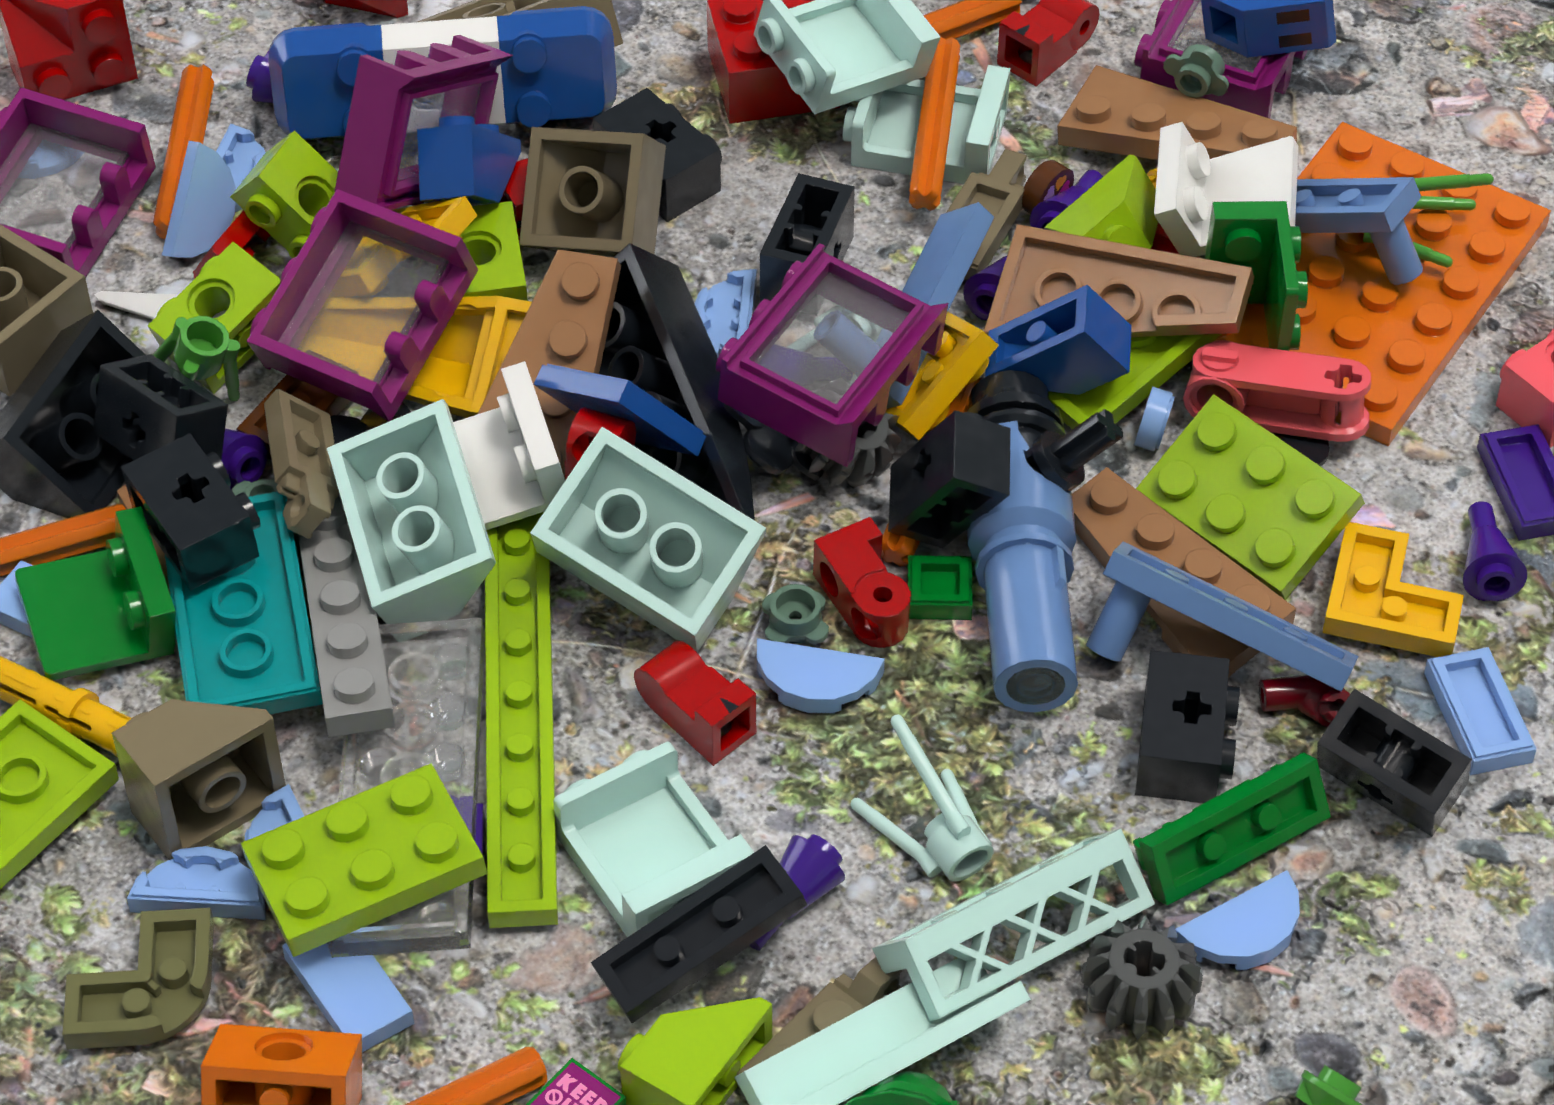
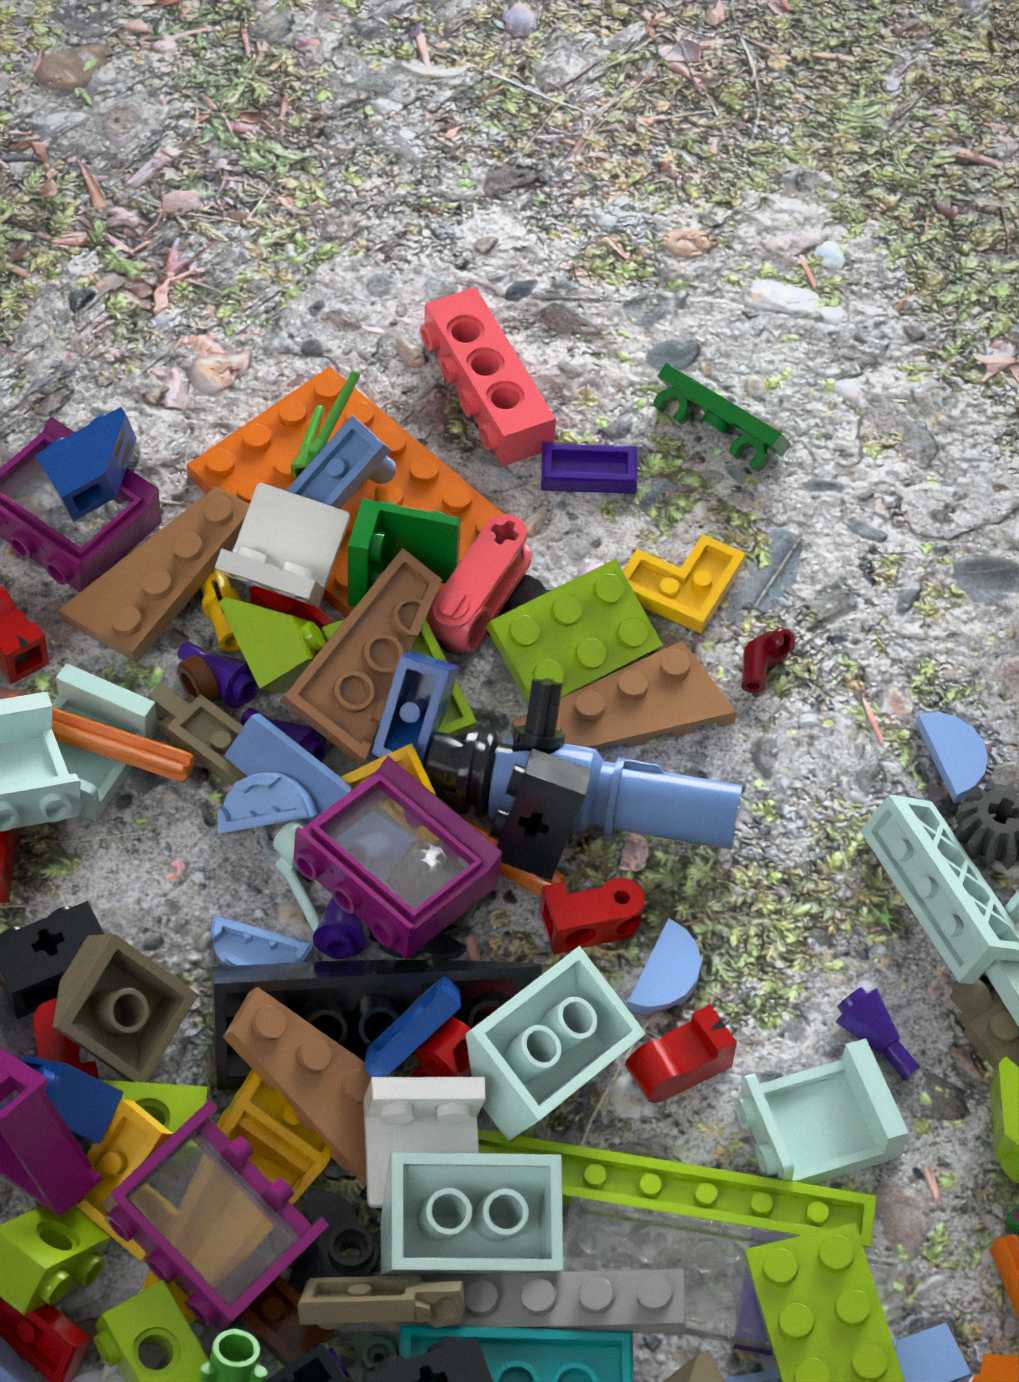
camera: 80 degrees left, 5 degrees up
black plate [591,845,807,1023] -> none
black brick [760,173,855,318] -> none
sand green plate [762,584,829,644] -> none
light aqua plant [850,714,994,882] -> none
green tile [908,555,973,620] -> none
medium blue piece [1086,541,1359,692] -> none
green plate [1133,752,1331,906] -> none
light blue tile [1134,386,1175,452] -> none
black brick [1135,650,1240,803] -> none
sand green plate [1164,44,1229,98] -> none
black brick [1317,689,1472,837] -> none
light blue tile [1424,647,1537,776] -> none
dark purple cone [1463,501,1527,601] -> none
none -> light blue tile [217,772,318,834]

